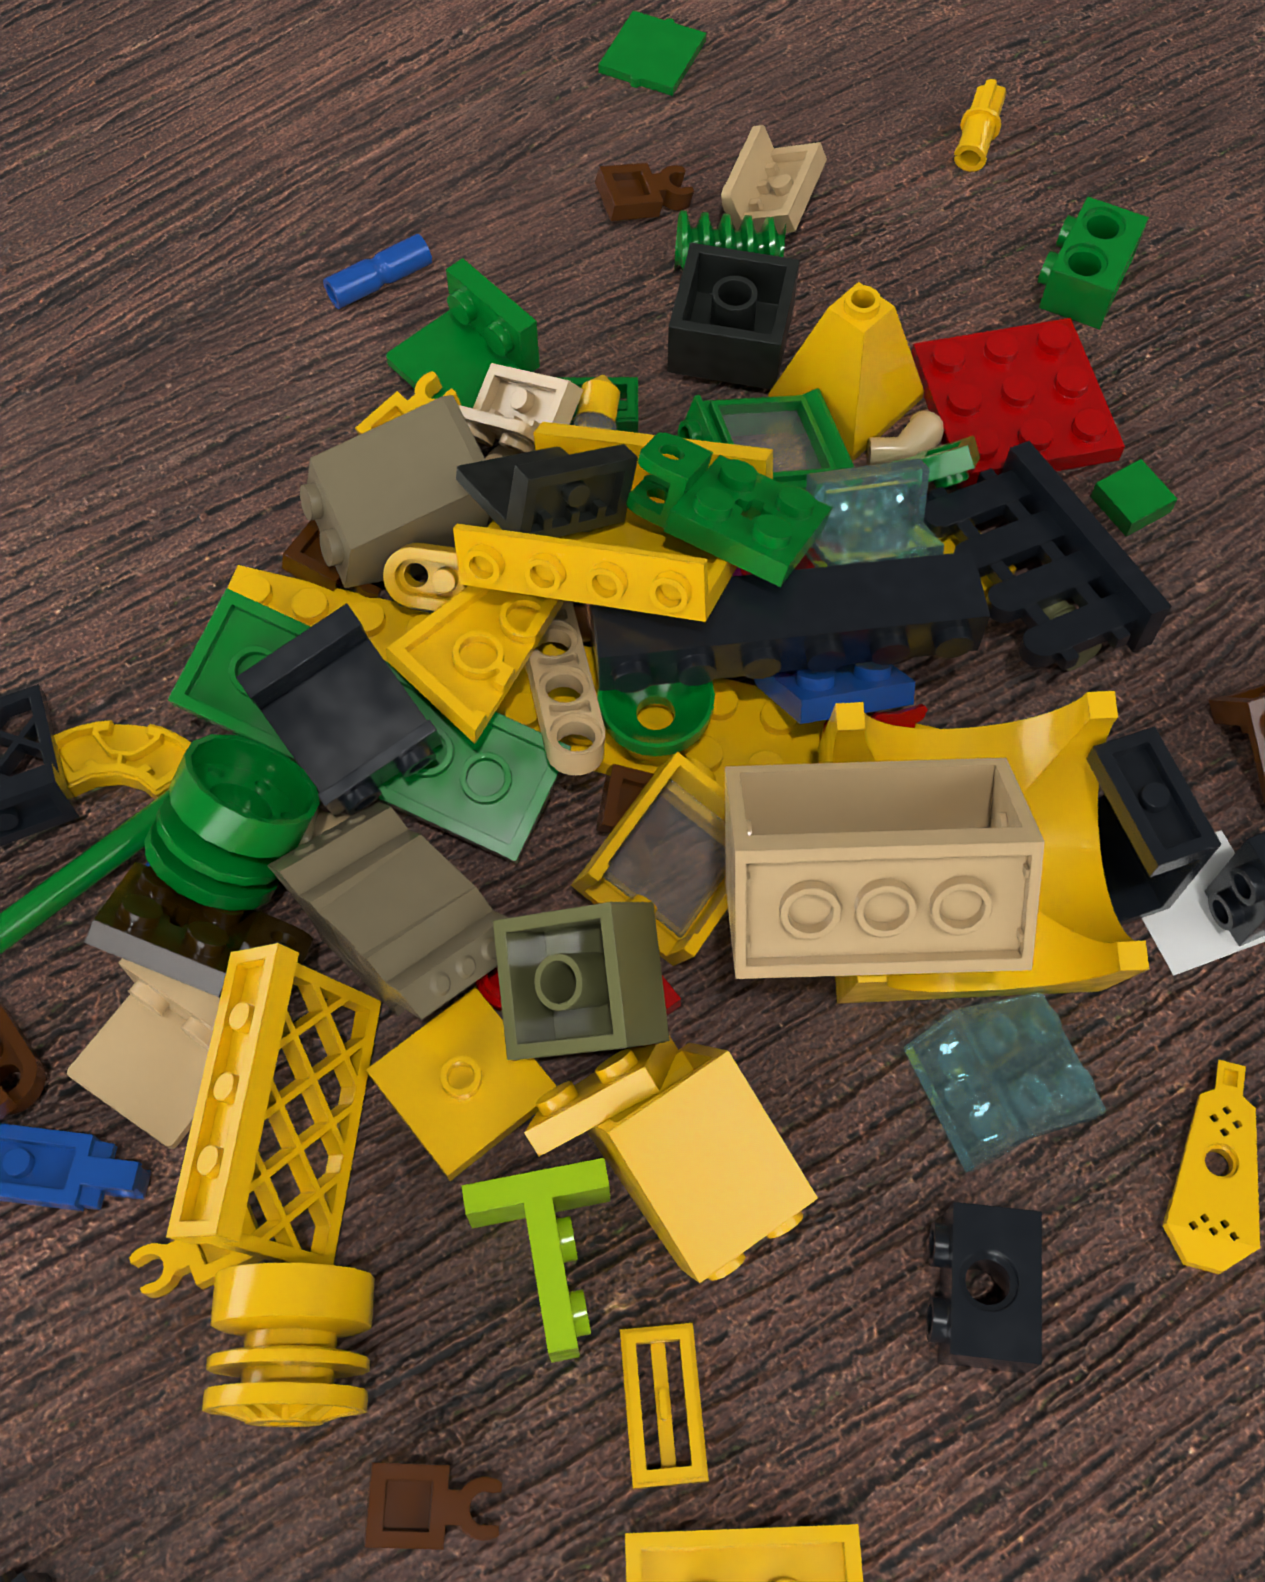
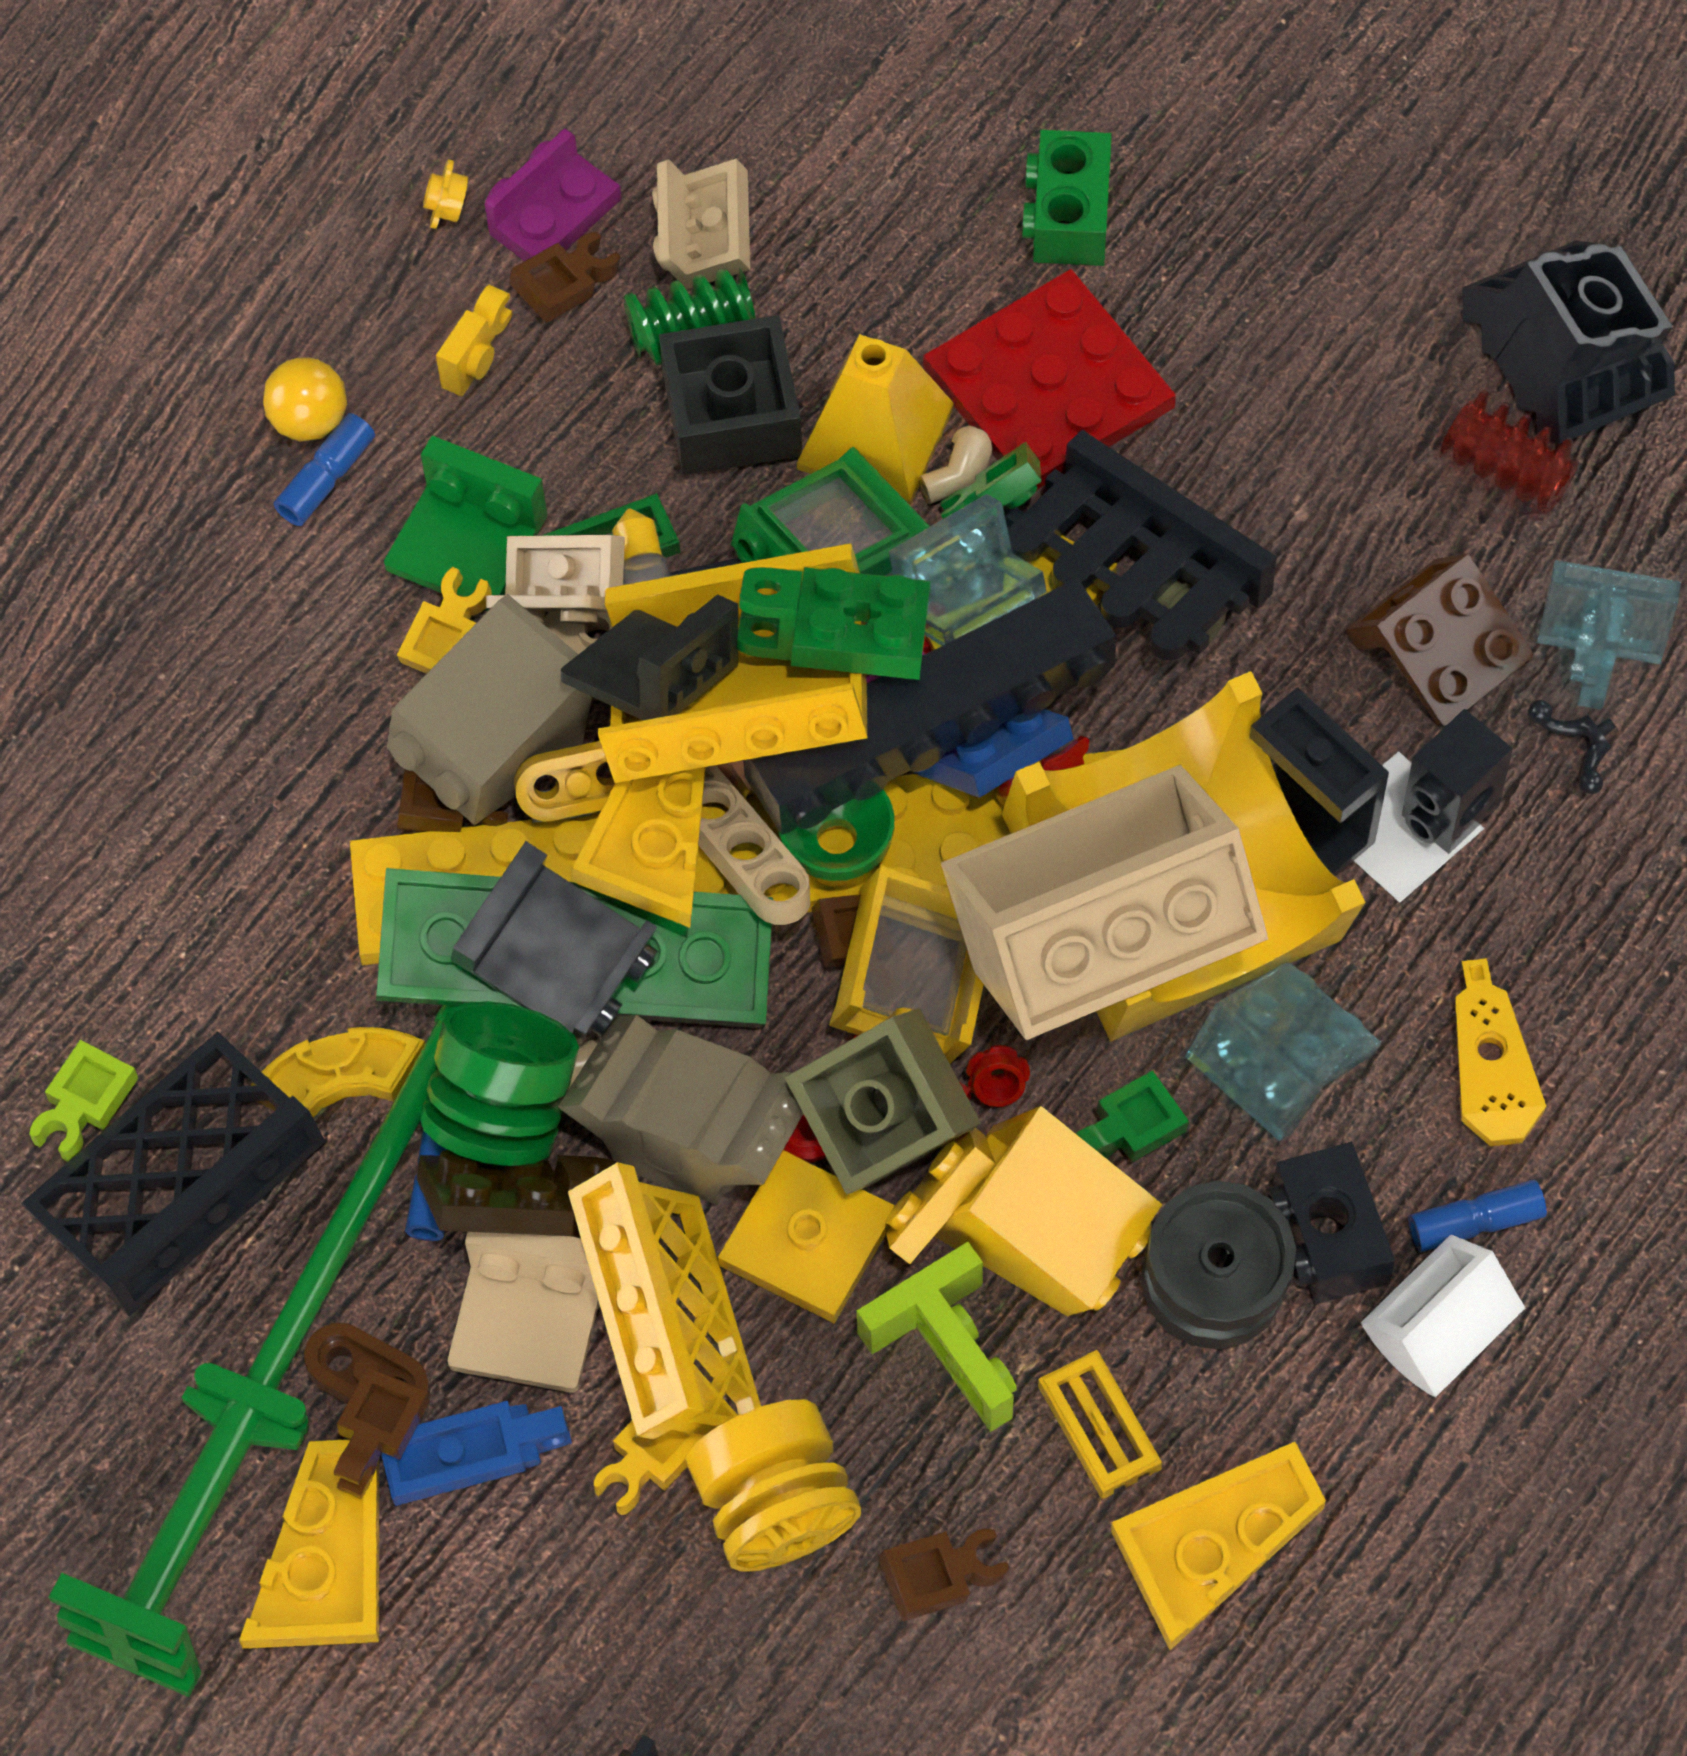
camera: 20 degrees left, 0 degrees up
green piece [598,10,707,96] -> none
yellow axle [954,79,1006,172] -> none
green tile [1090,459,1178,537] -> none
none -> yellow piece [263,357,347,442]
none -> yellow plate [423,159,468,229]
none -> yellow plate [436,284,513,397]
none -> magenta bracket [485,128,622,261]
none -> red plate [966,1045,1030,1107]
none -> green plate [1075,1070,1189,1163]
none -> pearl dark grey wheel [1141,1180,1296,1349]
none -> white brick [1361,1235,1525,1397]
none -> blue piece [1408,1179,1547,1253]

